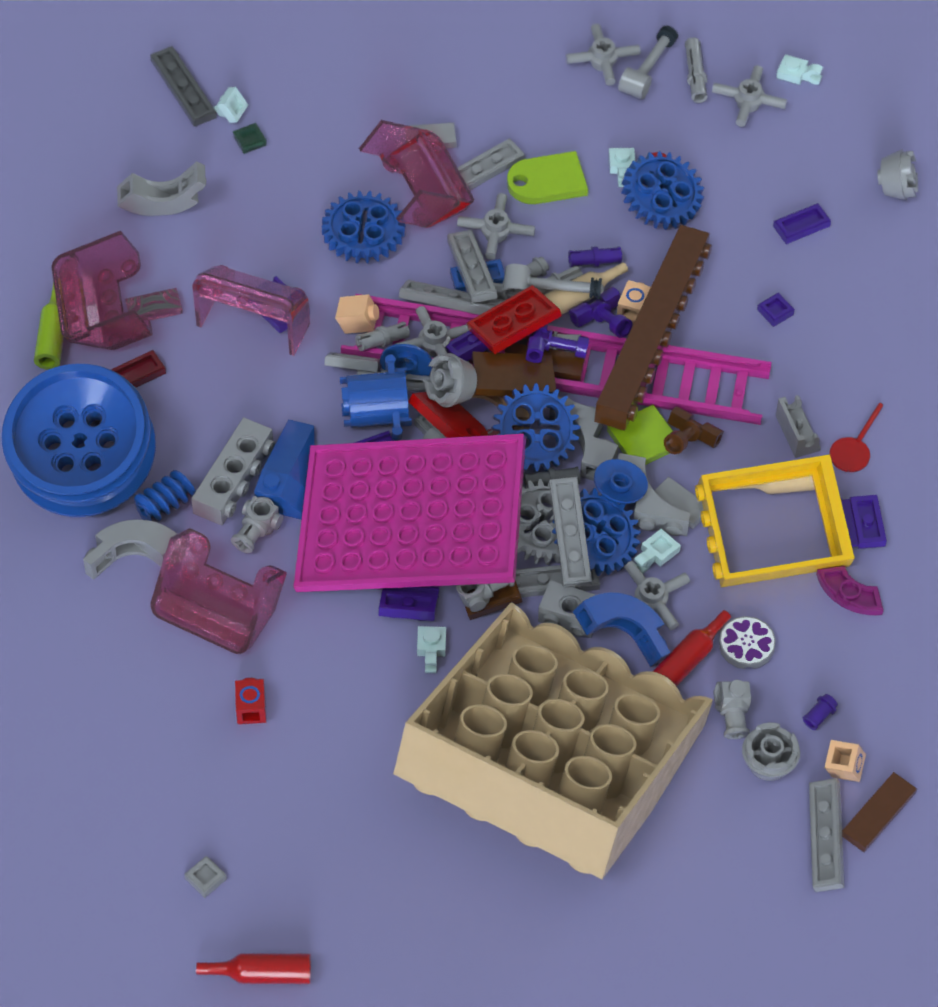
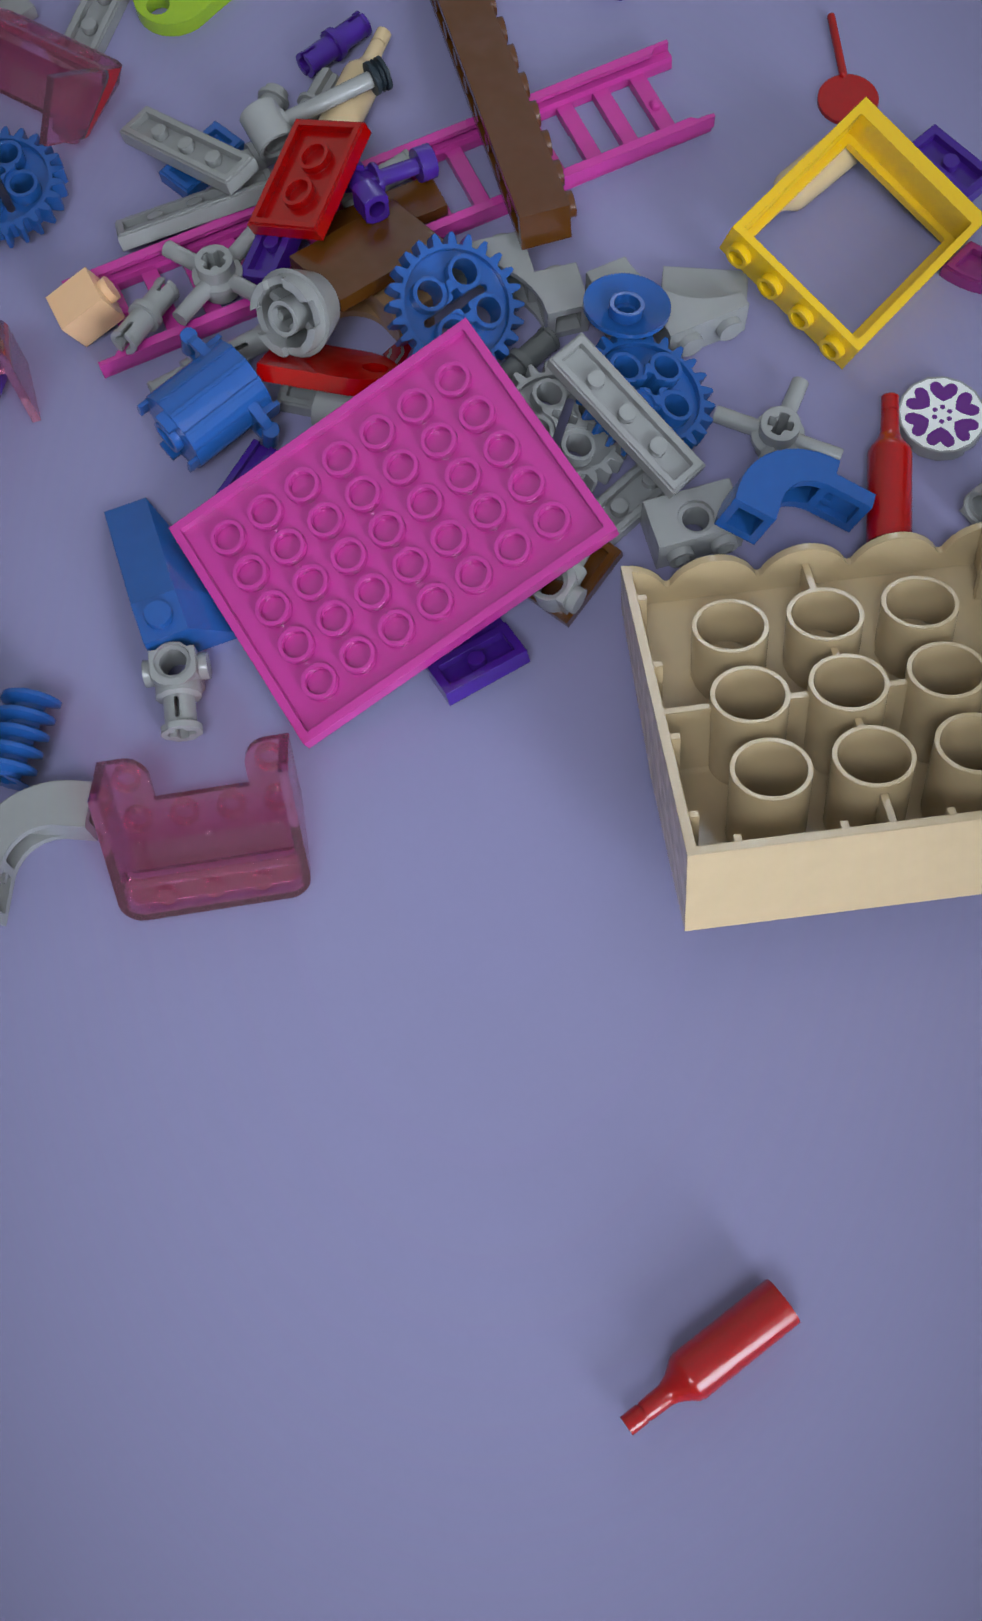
camera: 30 degrees left, 15 degrees up
light grey tile [184,856,227,898] -> none
light grey brick [191,417,275,526] -> none
red brick [235,677,266,725] -> none
light grey tile [325,352,381,372] -> none
blue dish [380,344,433,376] -> none
light aqua plate [417,626,446,673] -> none
light grey bar [457,193,535,260] -> none
dark purple bar [568,287,632,338] -> none
lime tile [607,405,672,465] -> none
light nougat brick [617,280,651,324] -> none
light aqua plate [634,529,681,574] -> none
reddish brown bar [664,406,724,455] -> none
light grey hinge [776,395,821,458] -> none

